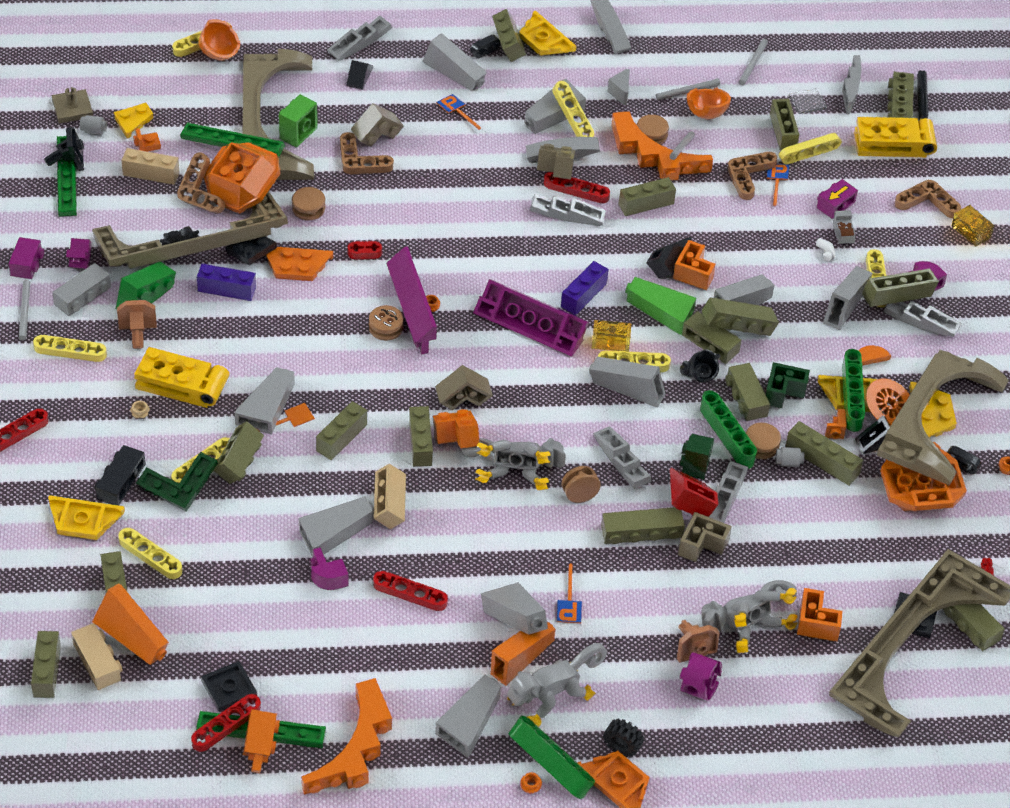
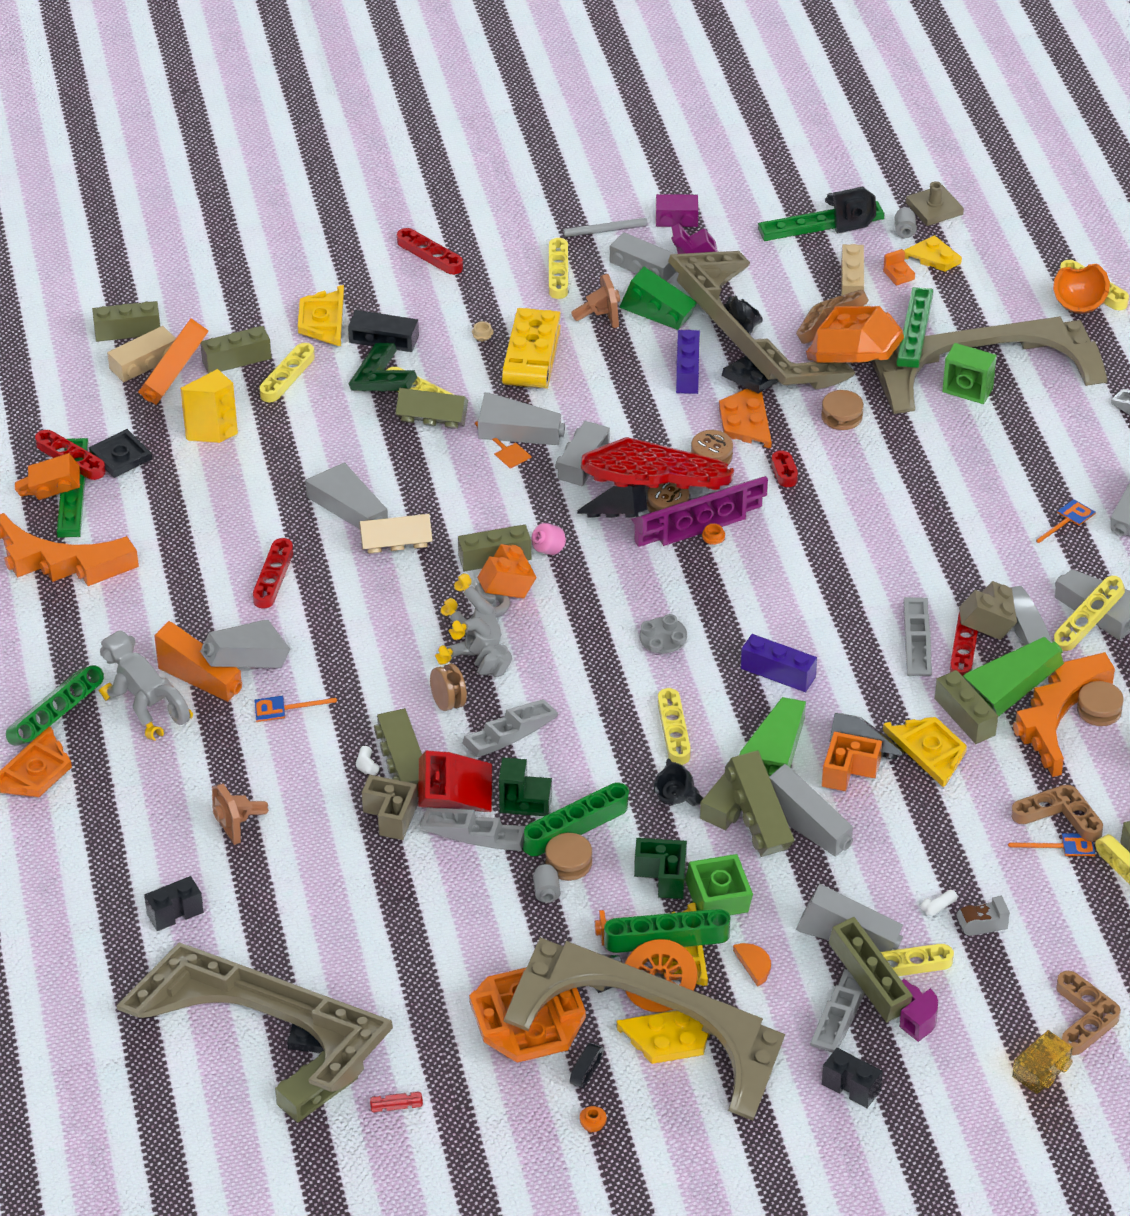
camera: 85 degrees right, 5 degrees down
magenta brick [310,548,349,590] -> none
olive brick [316,401,368,460] -> none
medium nougat beam [340,132,394,174] -> none
black slope [346,60,373,90] -> none
dark tan brick [351,103,404,147] -> none
dark tan brick [435,365,493,410] -> none
light grey slope [435,675,501,758] -> none
magenta slope [473,279,589,356] -> none
orange plate [520,772,542,794] -> none
light grey slope [589,356,665,407] -> none
clear yellow brick [591,320,632,352] -> none
black tyre [603,718,644,757] -> none
light grey bar [670,131,695,160] -> none
magenta brick [680,652,722,701] -> none
light grey animal [701,580,798,653] -> none
olive brick [725,363,770,421] -> none
olive brick [785,421,863,486] -> none
orange brick [797,588,843,641] -> none
magenta brick [816,179,858,219] -> none
none -> black brick [144,876,204,931]
none -> yellow slope [180,369,238,443]
none -> white arm [356,746,380,776]
none -> bright pink head [531,523,566,555]
none -> light grey brick [555,421,610,486]
none -> black slope [577,484,647,518]
none -> red plate [581,437,734,490]
none -> light grey dish [640,614,687,654]
none -> bright green brick [685,854,753,915]
none -> medium nougat head [691,430,733,465]
none -> black brick [822,1048,883,1108]
none -> yellow wing [883,717,967,787]
none -> bright green slope [963,637,1064,717]

